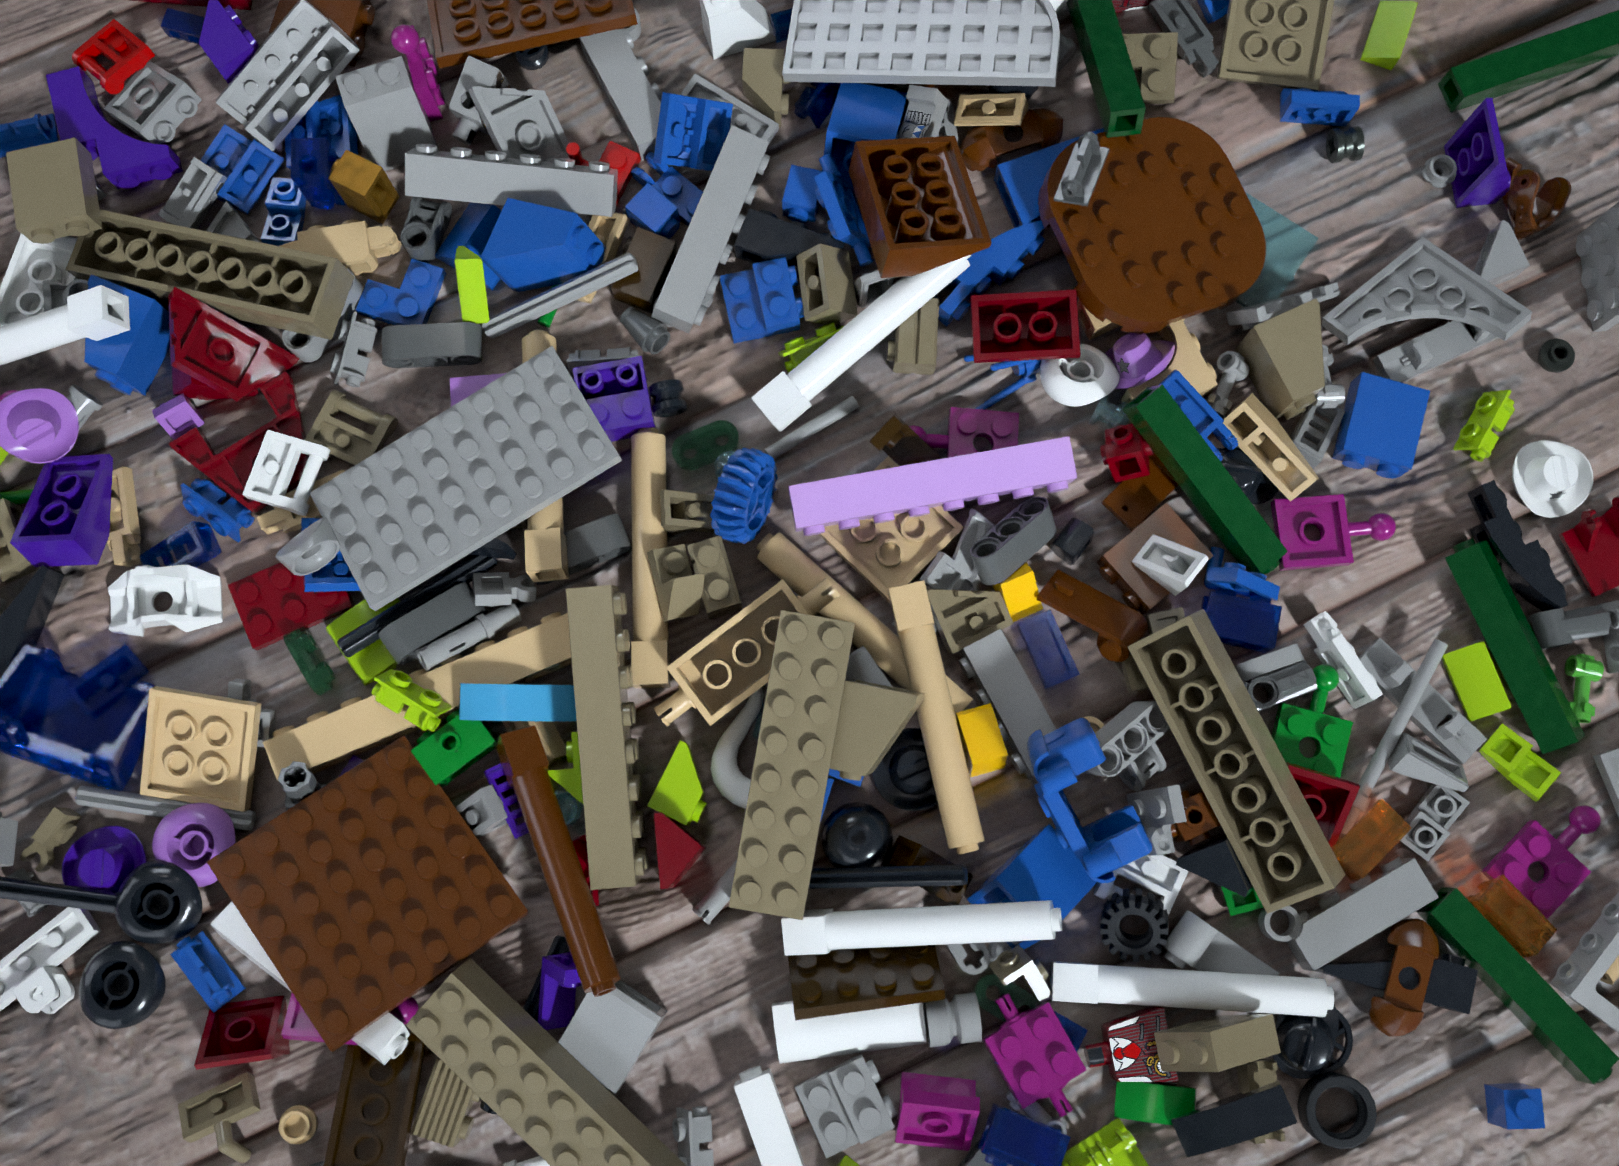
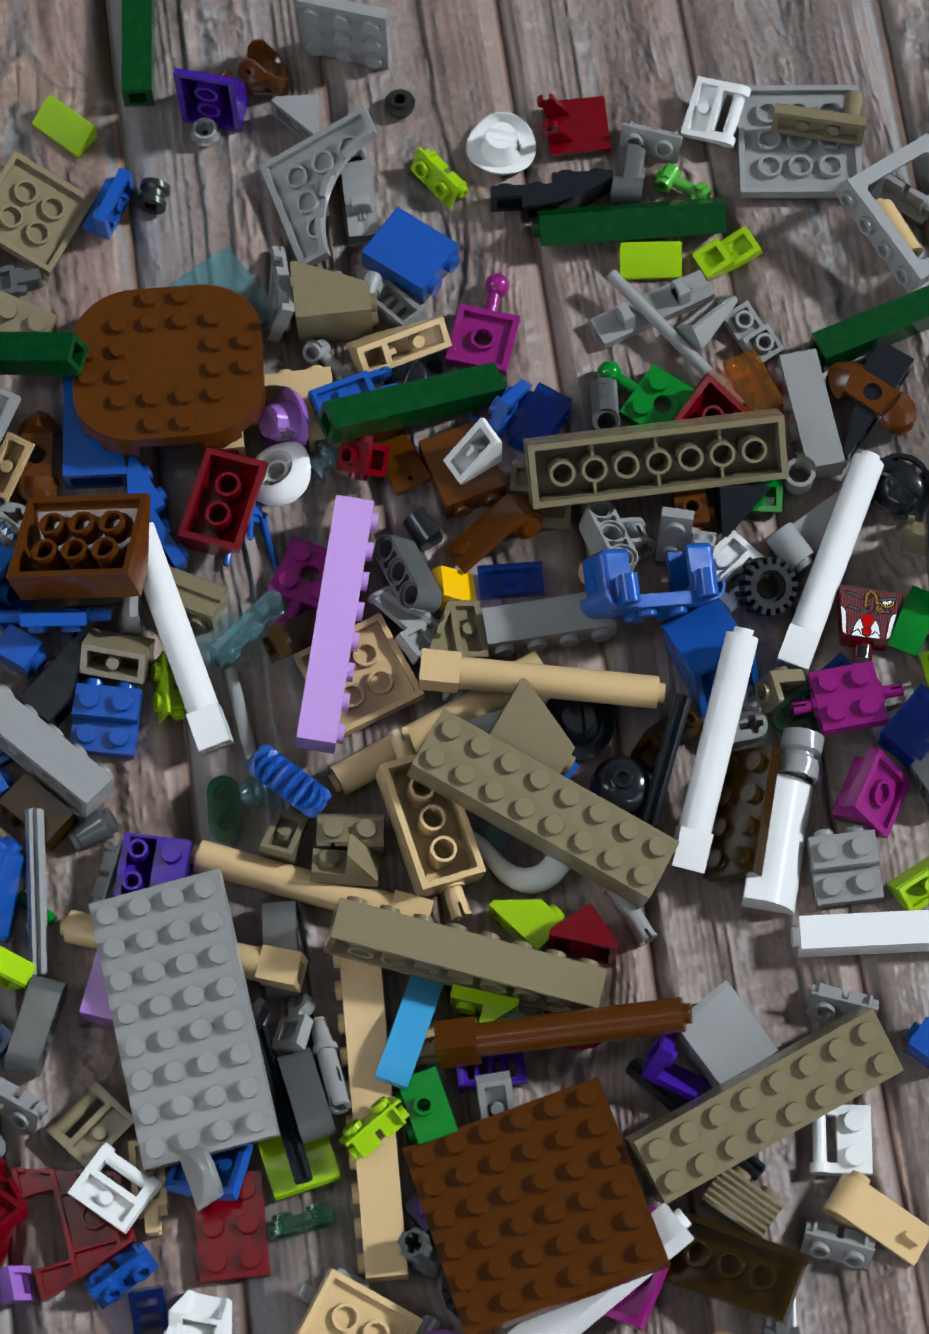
camera: 70 degrees left, 10 degrees down
black wheel [649,379,687,417] -> none
yellow slope [956,703,1008,778] -> none
dark grey hinge [1053,132,1109,207] -> none
dark tan brick [1154,1014,1281,1072] -> none
light grey beam [1235,643,1304,682] -> none
white hinge [1304,611,1383,709] -> none
clear orange hinge [1466,874,1557,958] -> none
magenta plate [1481,805,1601,925] -> none
none -> clear light blue plate [209,590,284,669]

